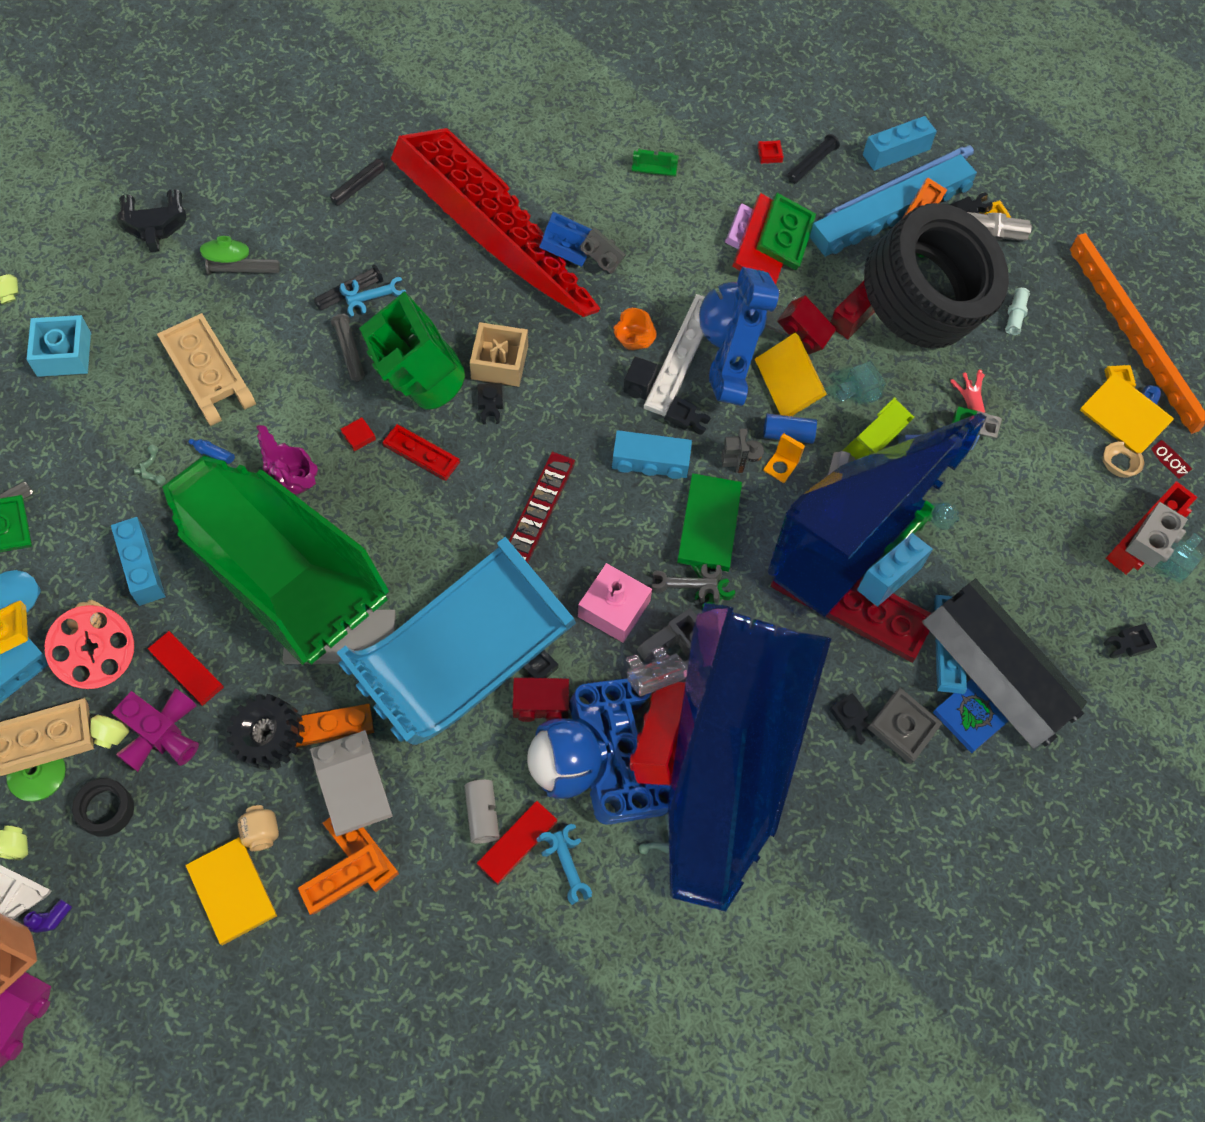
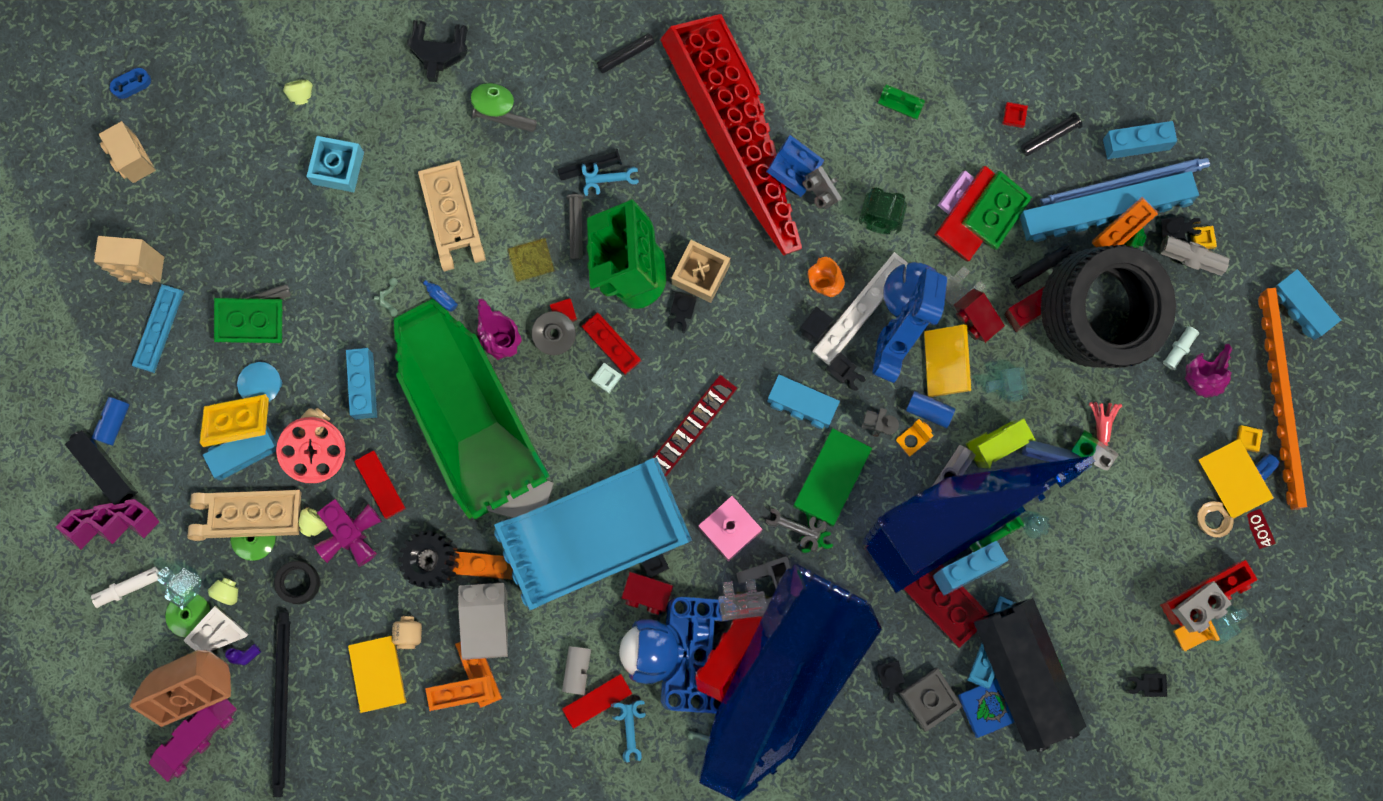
camera: 25 degrees right, 15 degrees up
none -> black piece [271,612,291,797]
none -> clear yellow piece [508,238,555,282]
none -> dark grey dish [532,311,576,355]
none -> light aqua tile [591,363,622,393]
none -> clear green brick [859,187,907,235]
none -> black pin [1010,244,1073,290]
none -> light orange bracket [1173,618,1220,651]
none -> magenta hair [1185,344,1232,398]
none -> dark azure brick [1274,269,1341,340]

